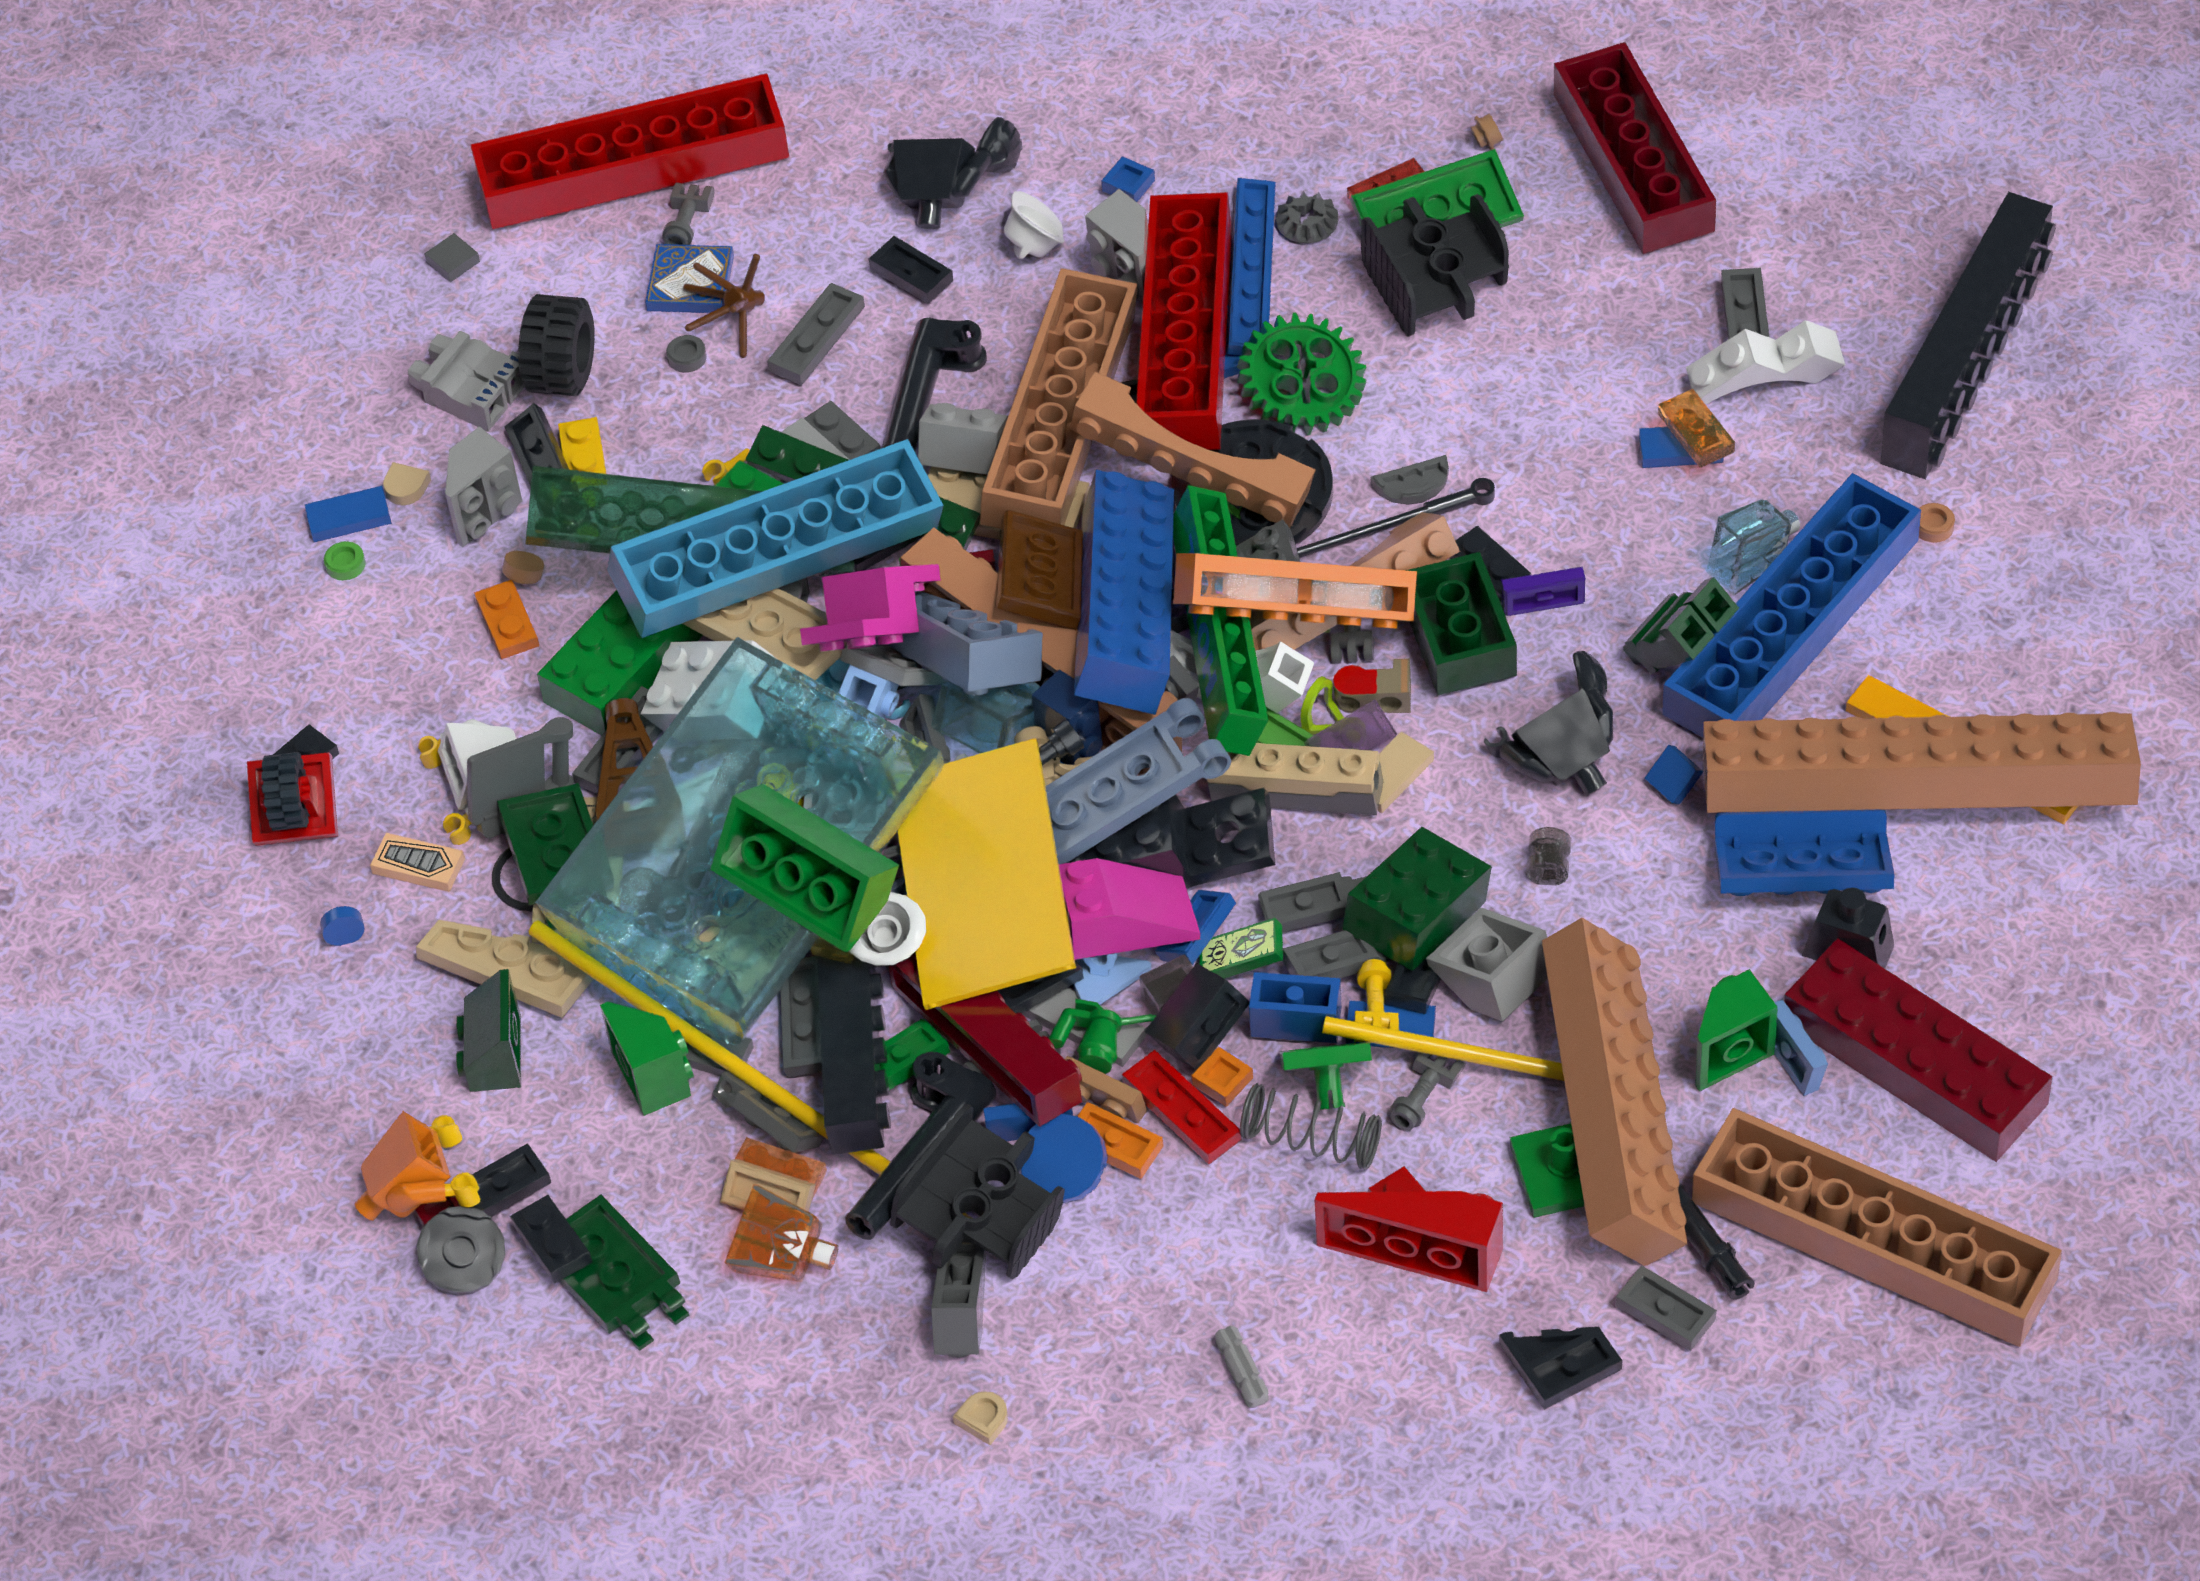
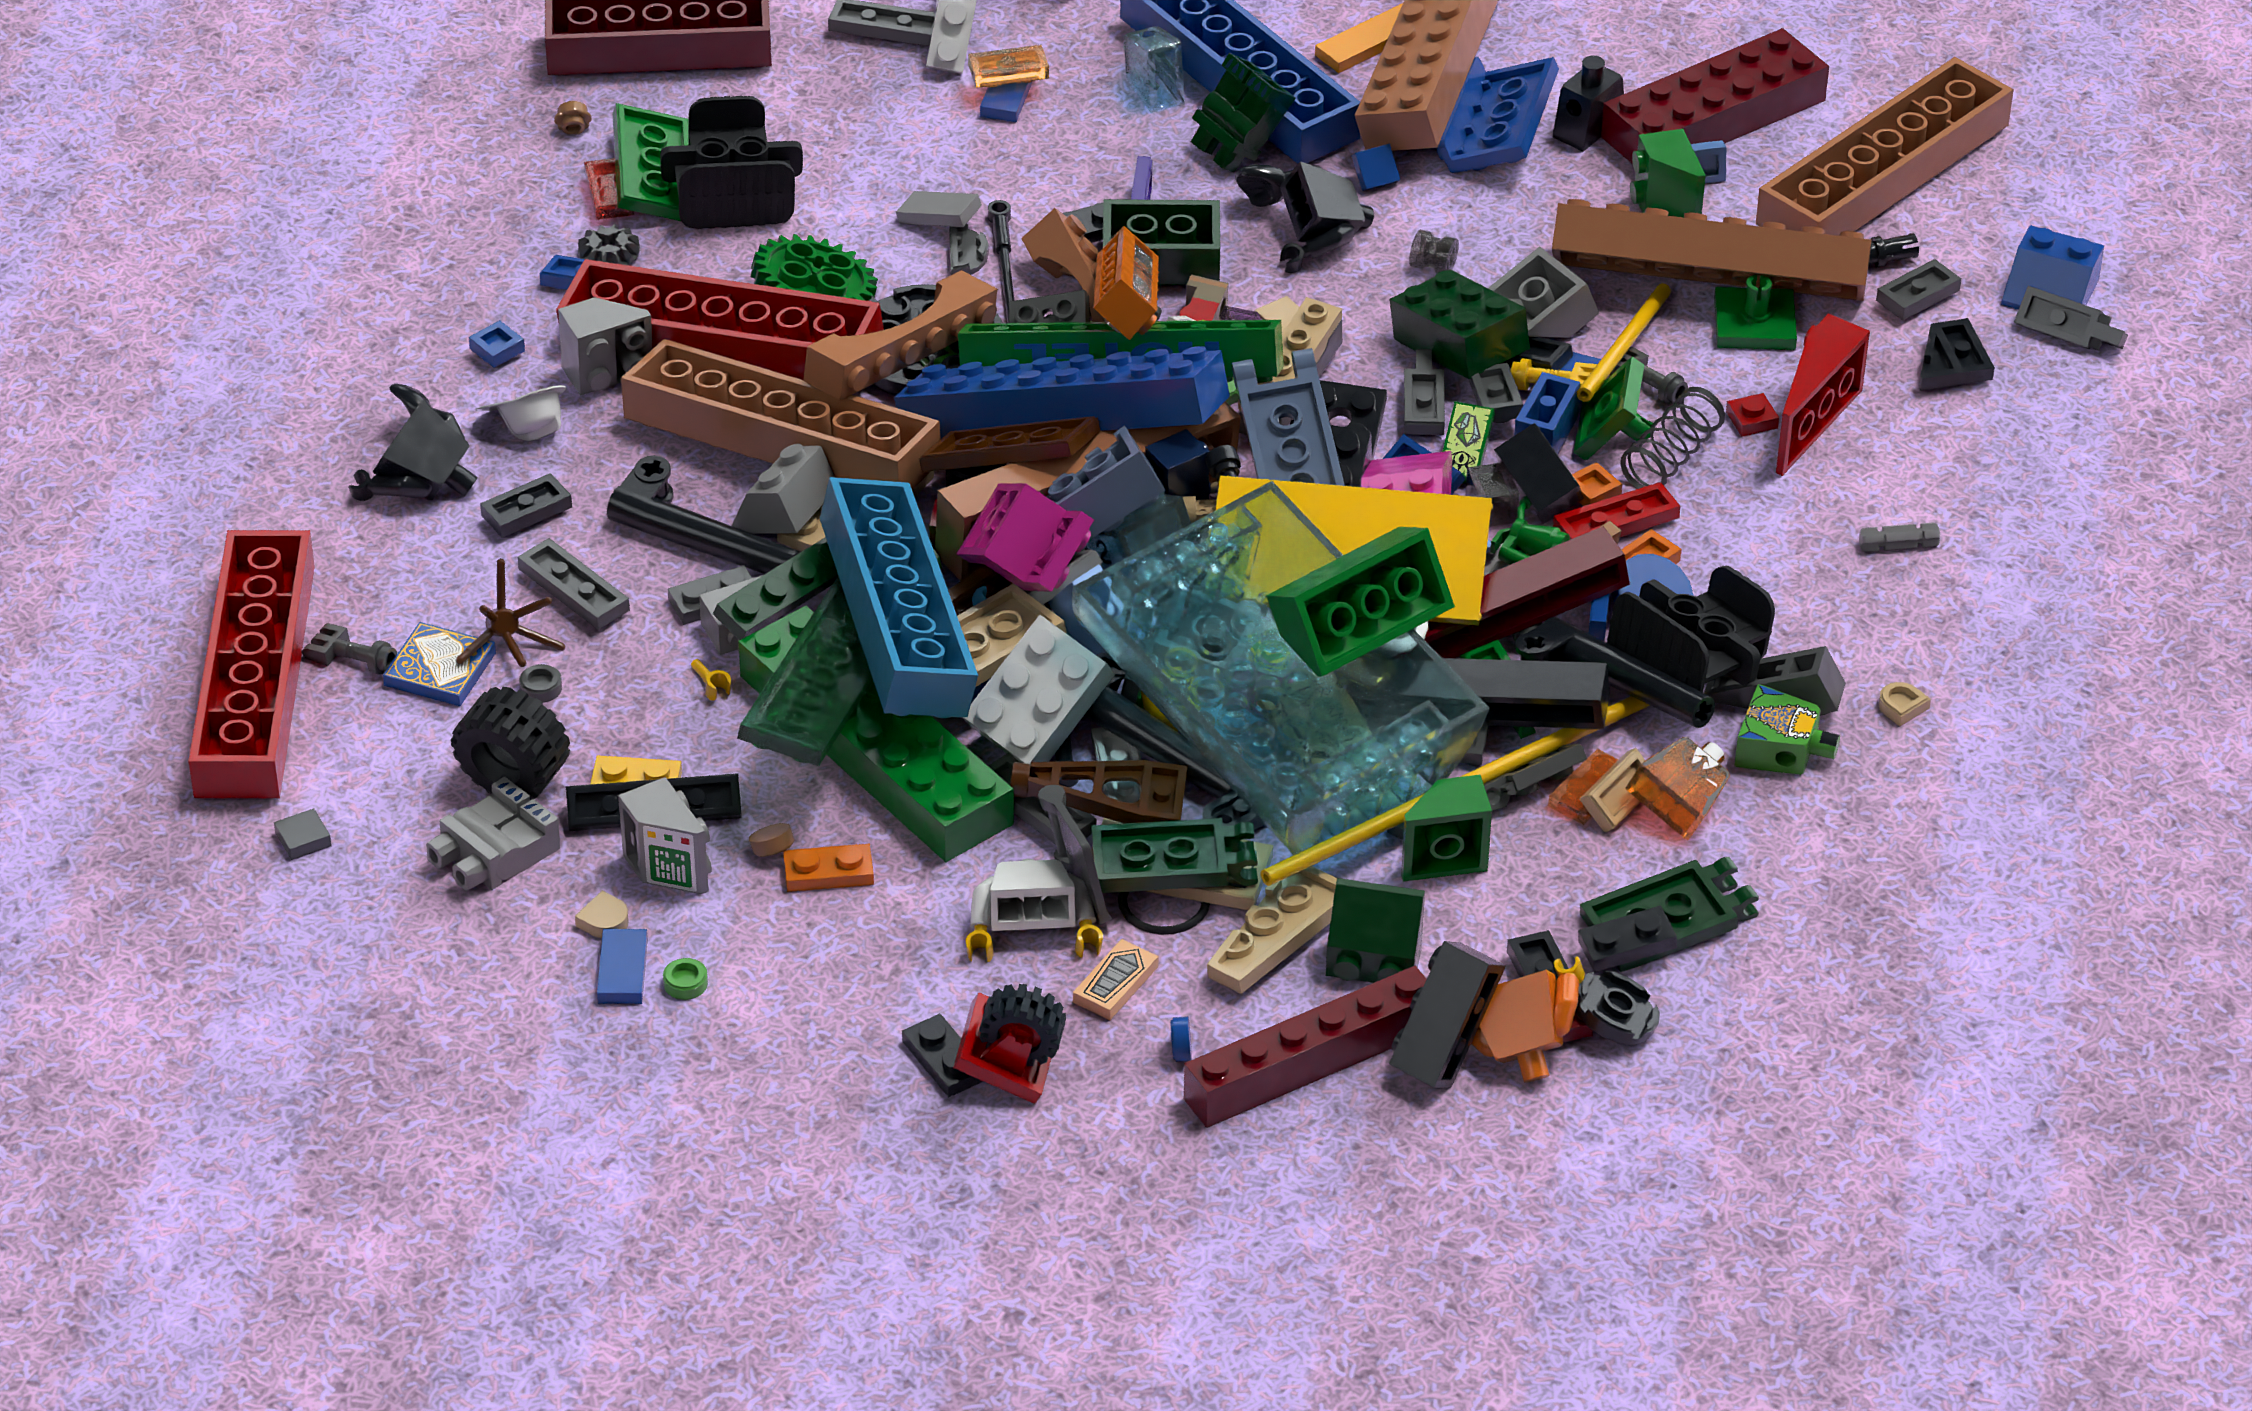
camera: 80 degrees left, 10 degrees down
none -> light grey tile [896,191,982,227]
none -> dark red brick [1183,965,1427,1128]
none -> black brick [1389,941,1506,1088]
none -> bright green torso [1734,684,1840,775]
none -> blue slope [2001,225,2105,310]
none -> dark grey hinge [2014,286,2128,351]

